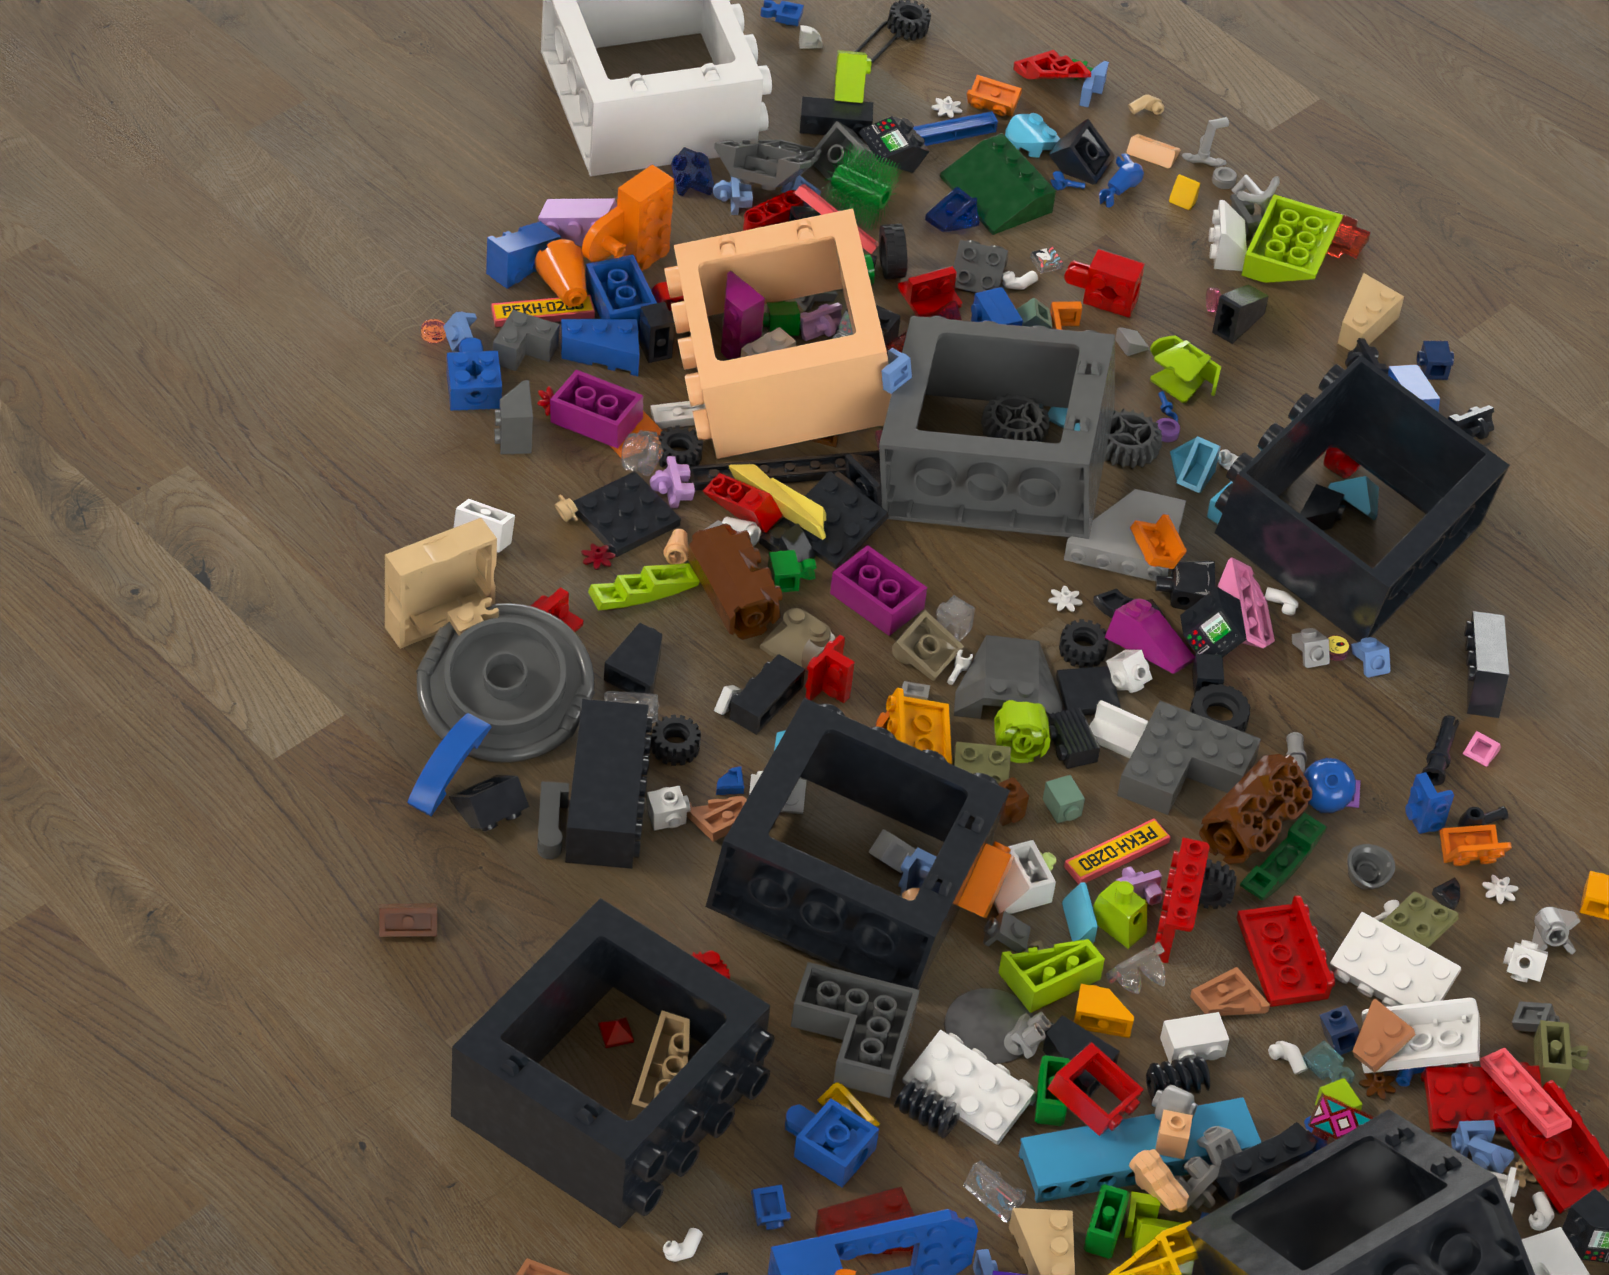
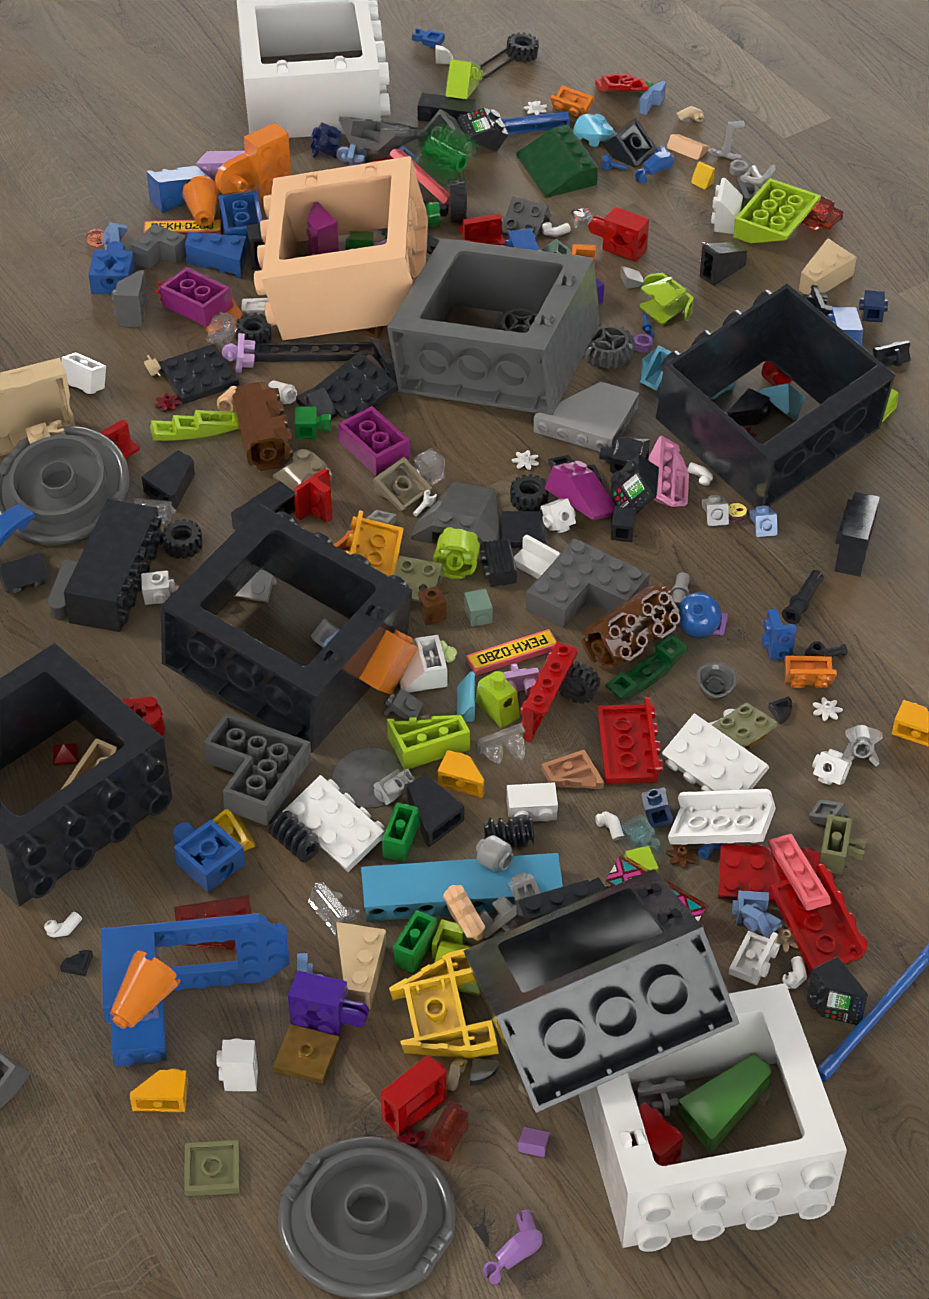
camera: 15 degrees right, 0 degrees up
red slope [703,473,783,533] -> none
white tile [714,685,742,715] -> none
light yellow wedge [729,464,826,540] -> none
blue bracket [751,1185,791,1230] -> none
medium blue bracket [881,348,912,394] -> none
clear blue slope [925,187,980,232] -> none
red window [1047,1042,1144,1136] -> none
orange bracket [1130,514,1187,569] -> none
light nougat brick [1155,1109,1193,1160] -> none
black tyre [1190,684,1251,732] -> none
nougat wing [1353,999,1416,1073] -> none
bright pink slope [1463,731,1501,767] -> none

